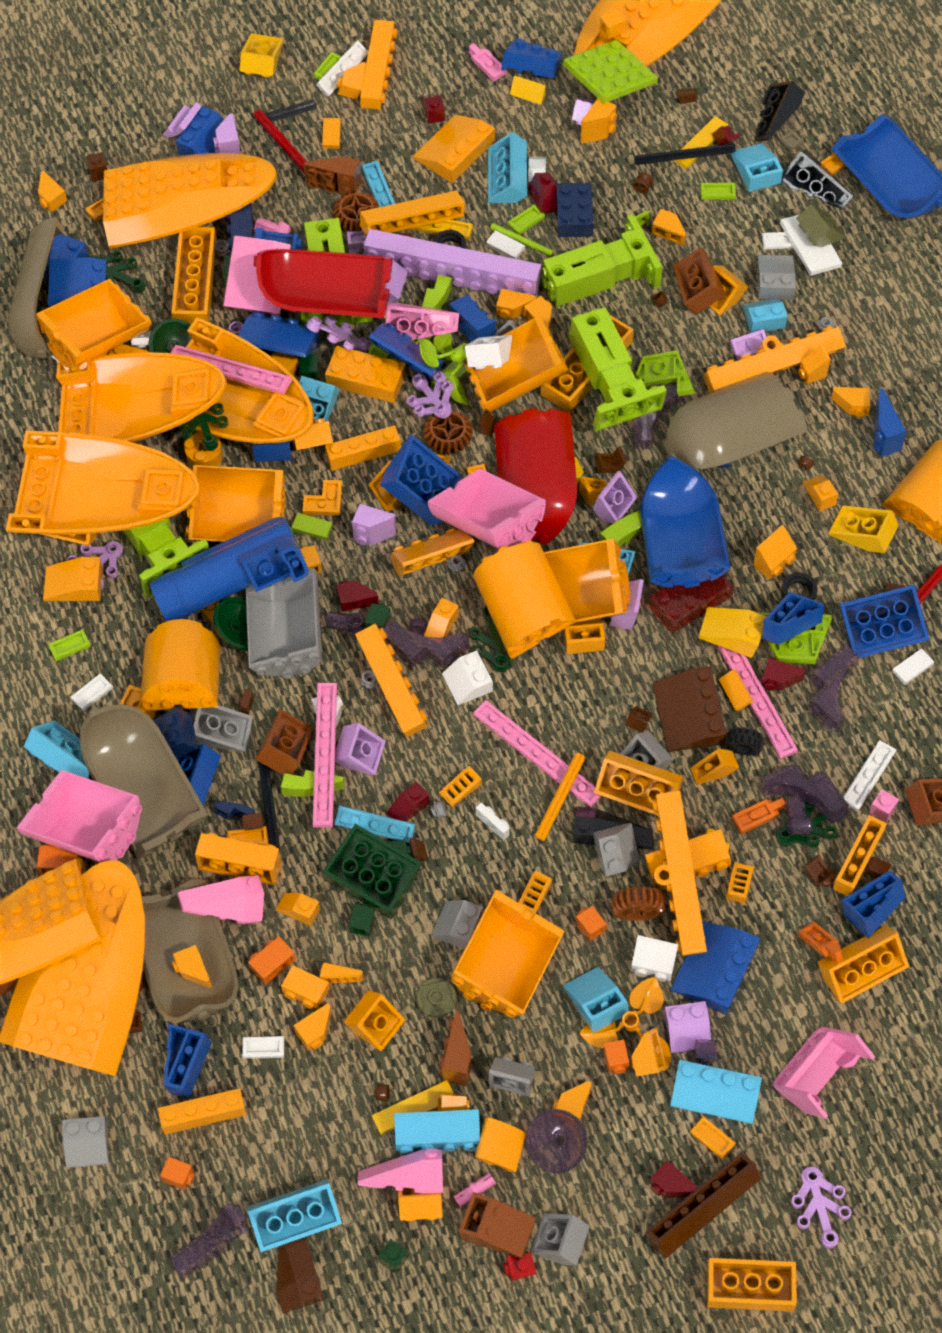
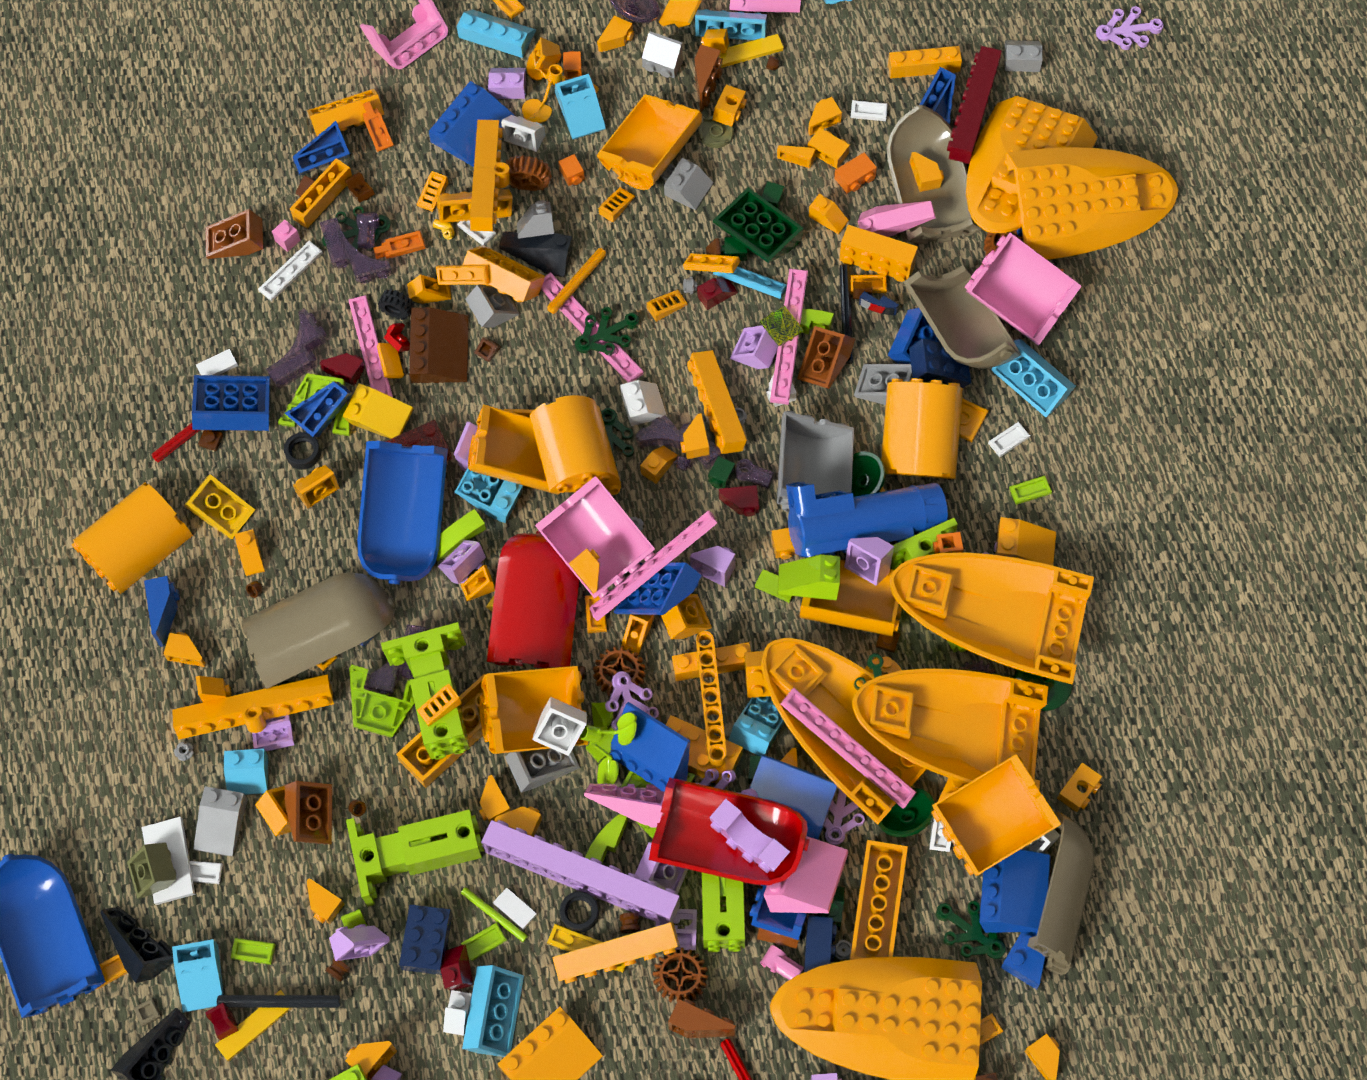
camera: 170 degrees left, 5 degrees up
orange brick [160,1157,195,1190] -> none
reddish brown plate [238,689,254,715] -> none
light orange plate [303,480,342,516] -> none
light orange slope [344,990,405,1051] -> none
medium azure tile [361,161,395,207] -> none
light orange slope [390,528,474,576] -> none
blue wedge [449,295,496,343] -> none
white plate [476,803,509,840] -> none
reddish brown bracket [594,448,626,473] -> none
clear purple piece [695,1039,717,1066] -> none
none -> lavender slope [329,924,390,961]
none -> red bracket [384,323,410,352]
none -> light orange slope [417,684,462,727]
none -> light orange tile [436,265,490,285]
none -> light orange slope [568,548,600,594]
none -> dark green plant [575,307,639,355]
none -> bright pink tile [590,511,717,621]
none -> light orange slope [680,413,709,459]
none -> light orange tile [683,253,740,273]
none -> light orange beam [696,631,726,767]
none -> lavender brick [710,799,790,873]
none -> light orange brick [712,85,747,127]
none -> clear neon green piece [760,306,804,347]
none -> lime slope [778,554,840,600]
none -> lavender slope [844,537,894,586]
none -> orange brick [933,532,963,554]
none -> dark red brick [947,46,1002,164]
none -> light orange brick [1057,763,1102,812]

